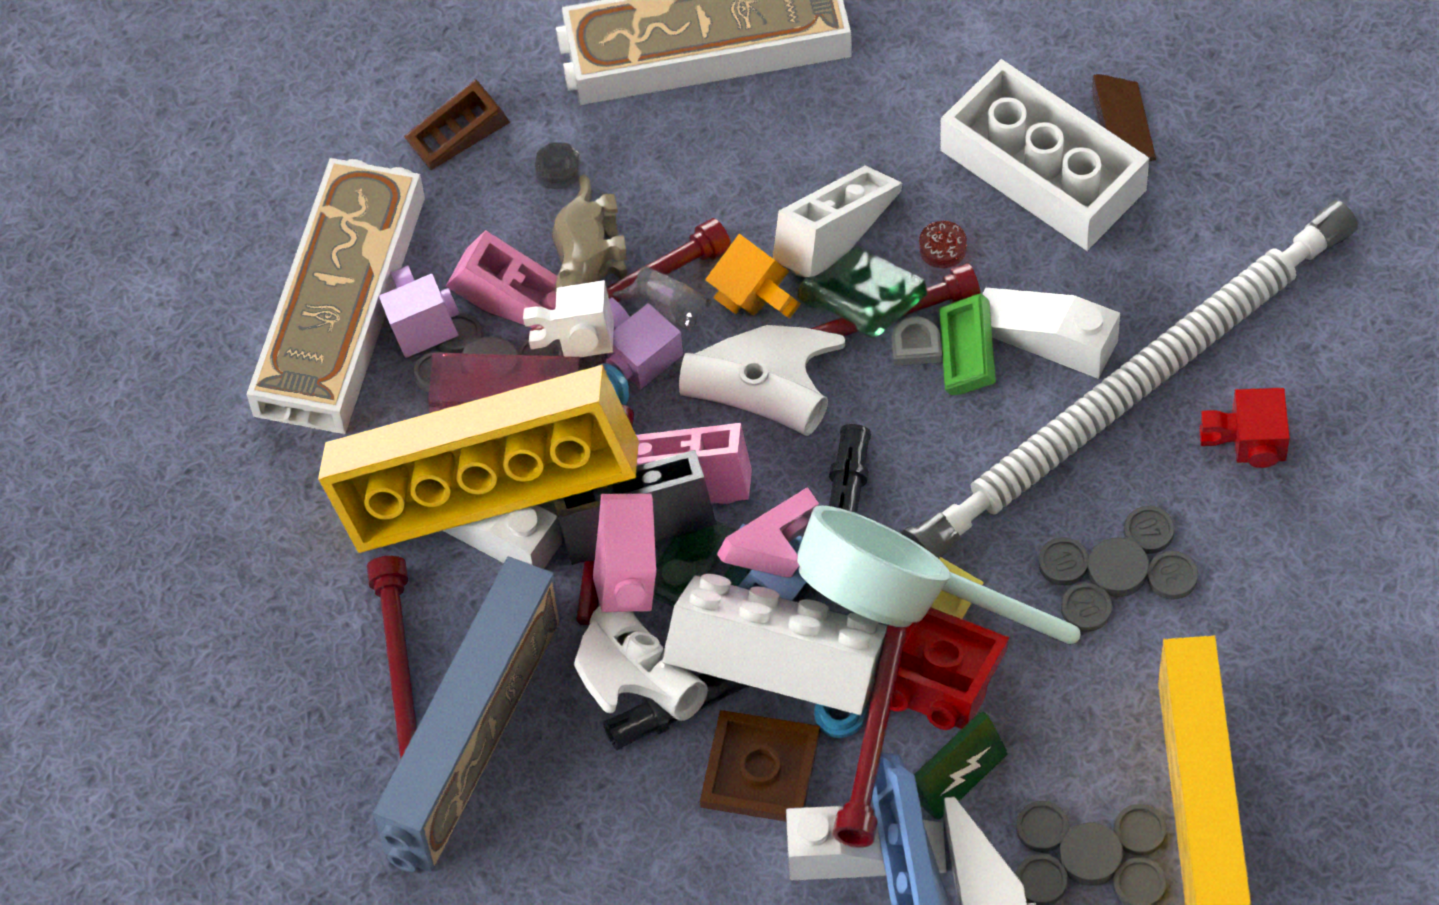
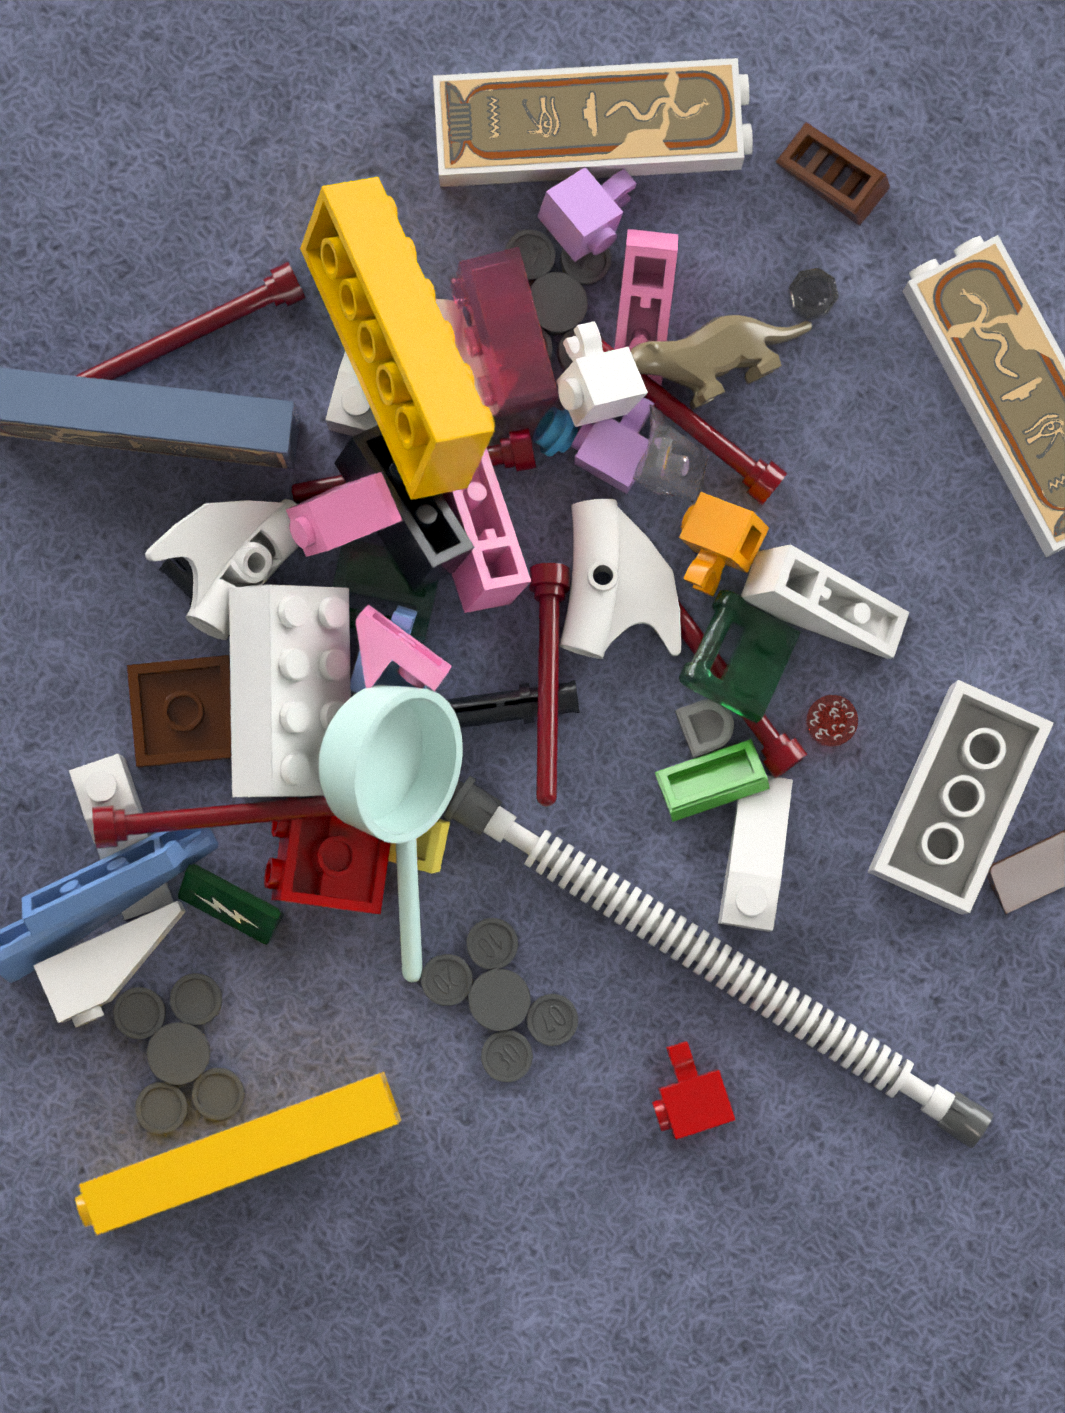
camera: 65 degrees right, 25 degrees up
none -> dark red piece [529,563,570,807]

